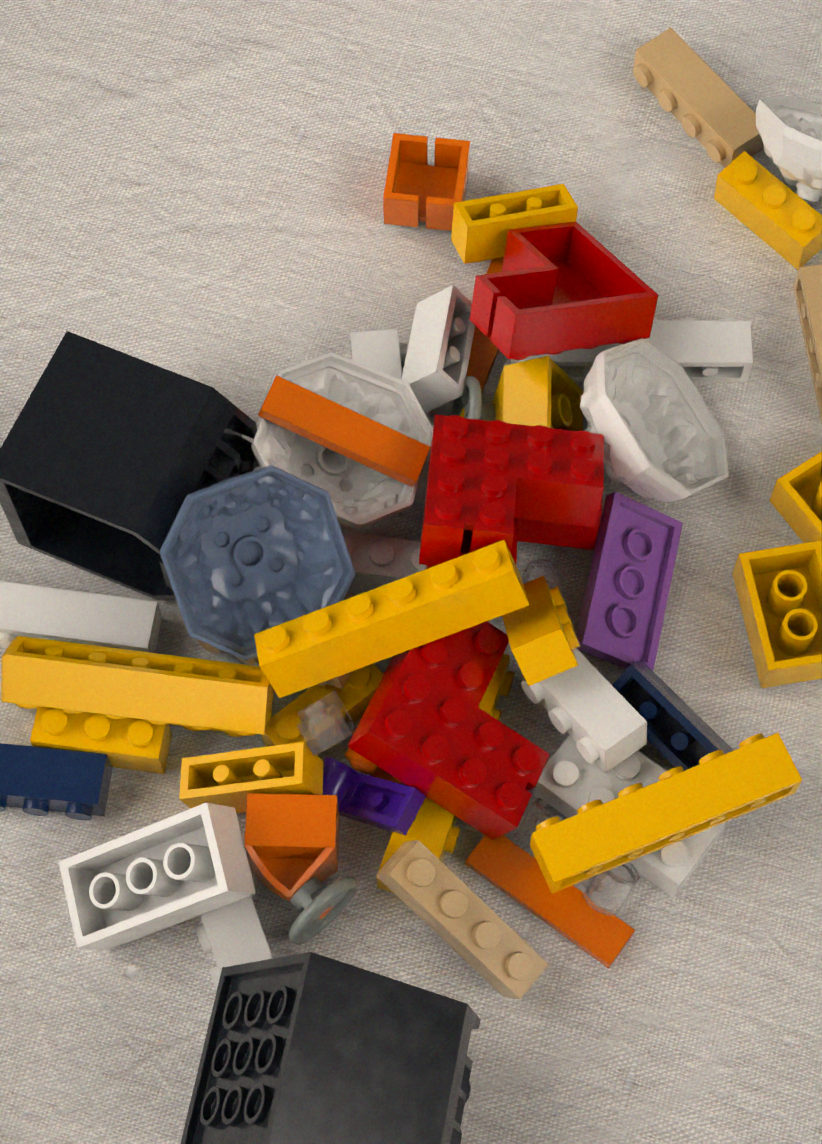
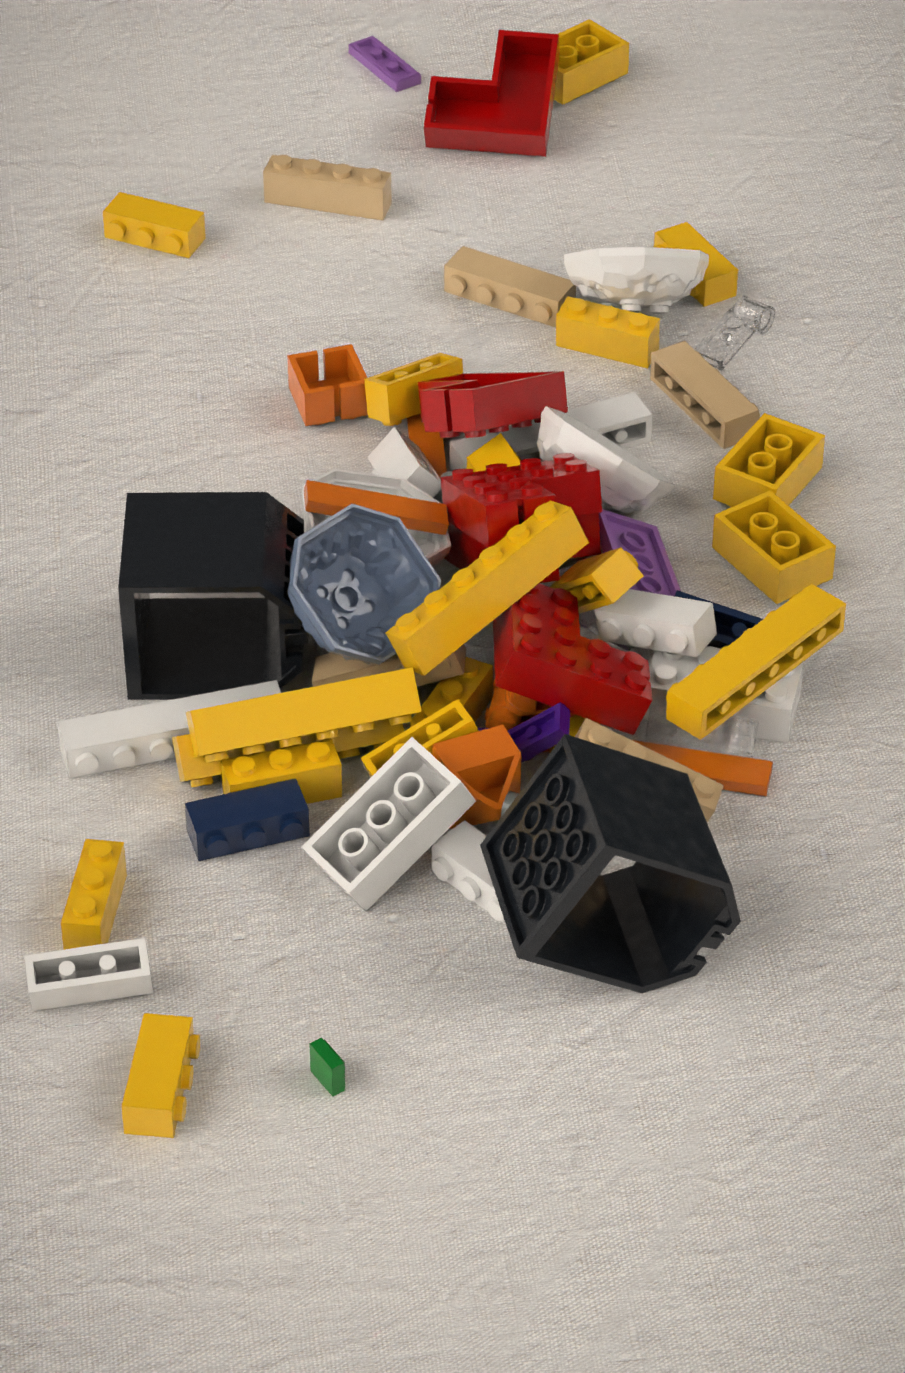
camera: 25 degrees left, 25 degrees down
clear brick [296,690,357,756] -> none

